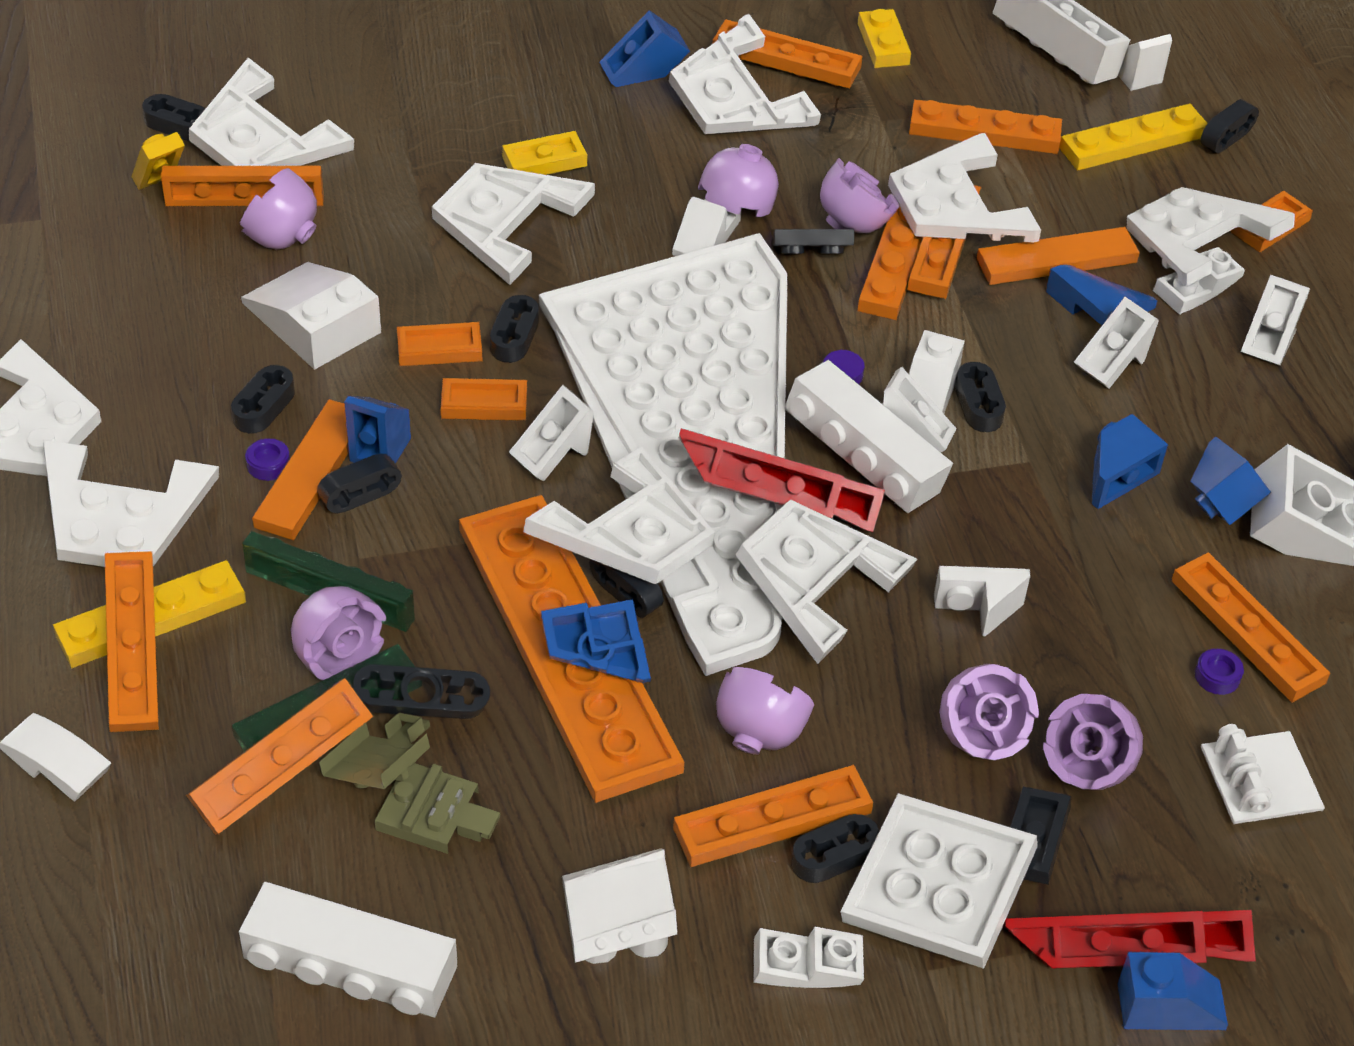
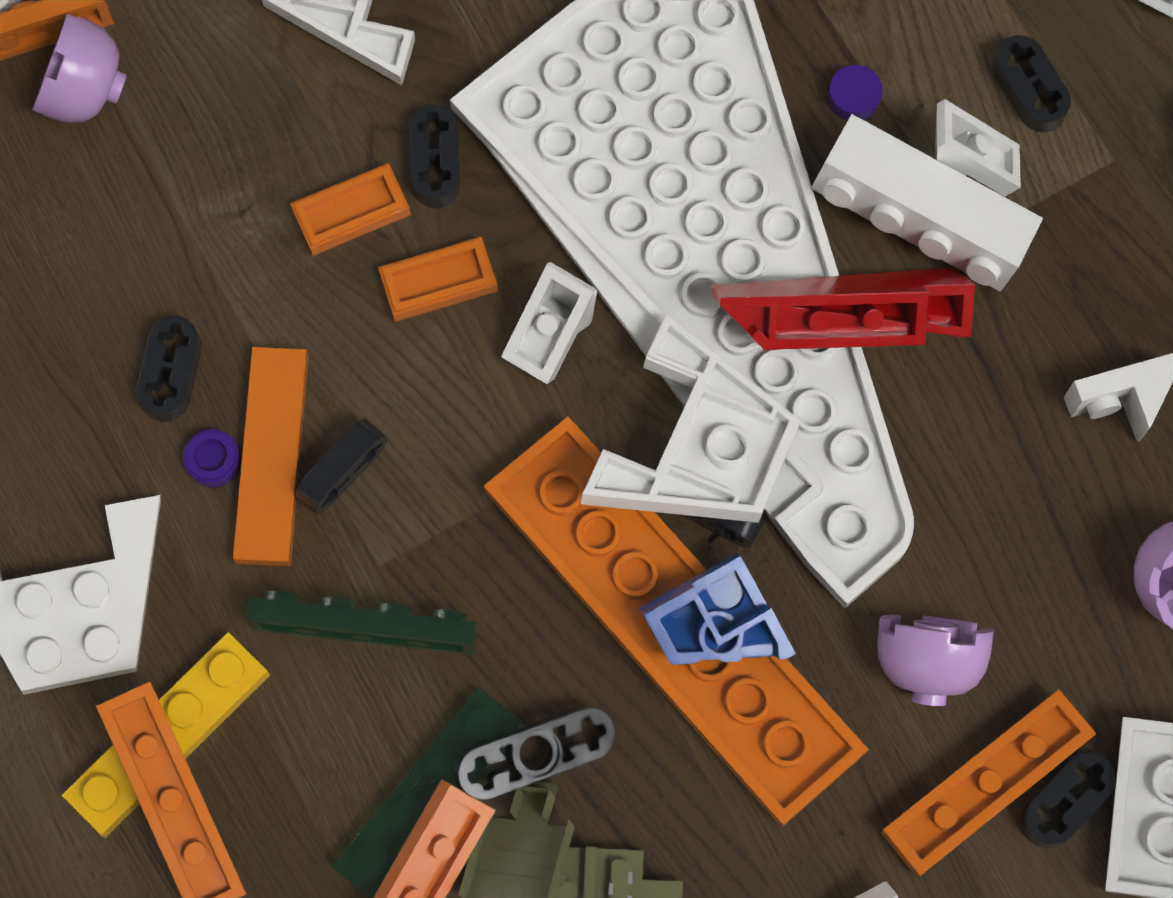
camera: 15 degrees left, 25 degrees up
white slope [241,262,381,370] -> none
lavender cylinder [290,586,386,682] -> none
blue slope [344,396,411,464] -> none
white wing [736,500,917,664] -> none
white slope [909,330,965,414] -> none

